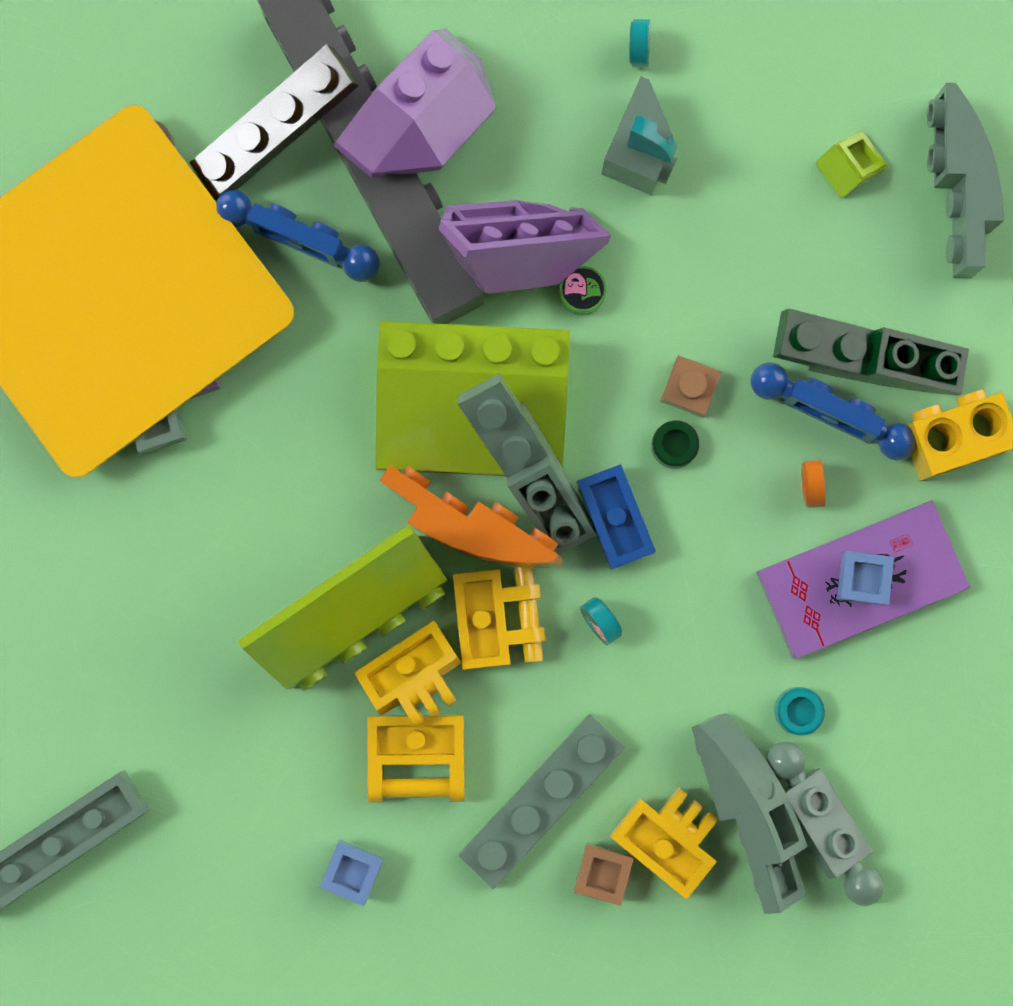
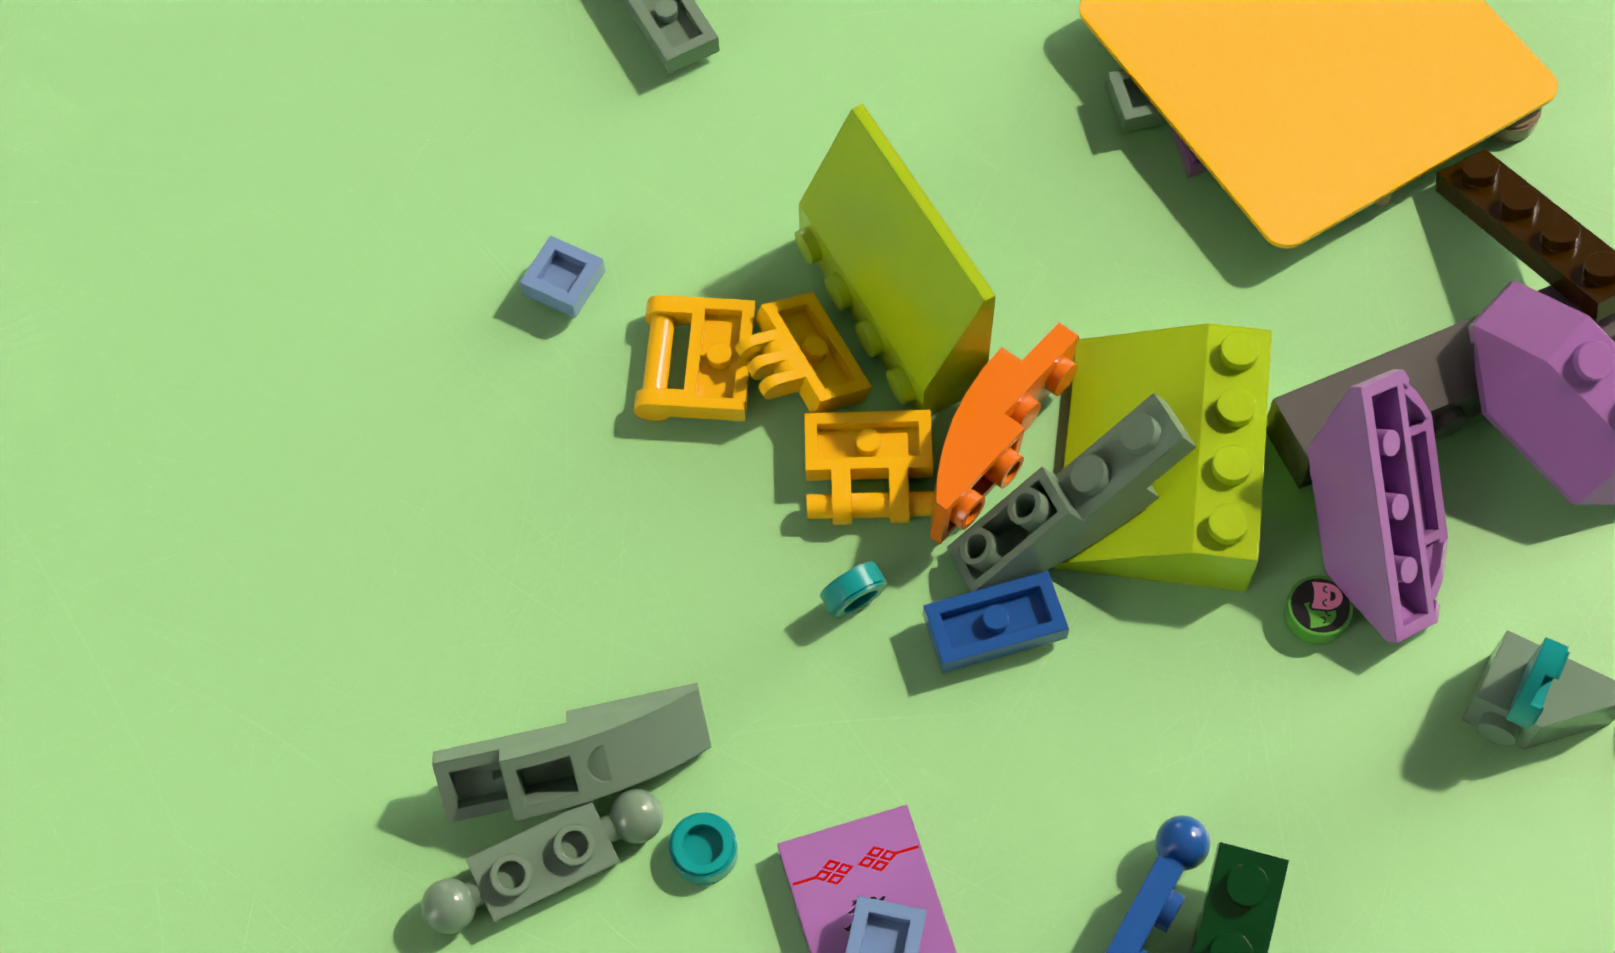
camera: 95 degrees right, 20 degrees down
blue plate [216,190,380,282] -> none
sand green plate [459,714,625,890] -> none
medium nougat plate [573,843,634,906] -> none
yellow hinge [610,787,718,900] -> none
dark green tile [651,420,699,469] -> none
medium nougat plate [660,355,722,418] -> none
orange tile [801,460,825,508] -> none

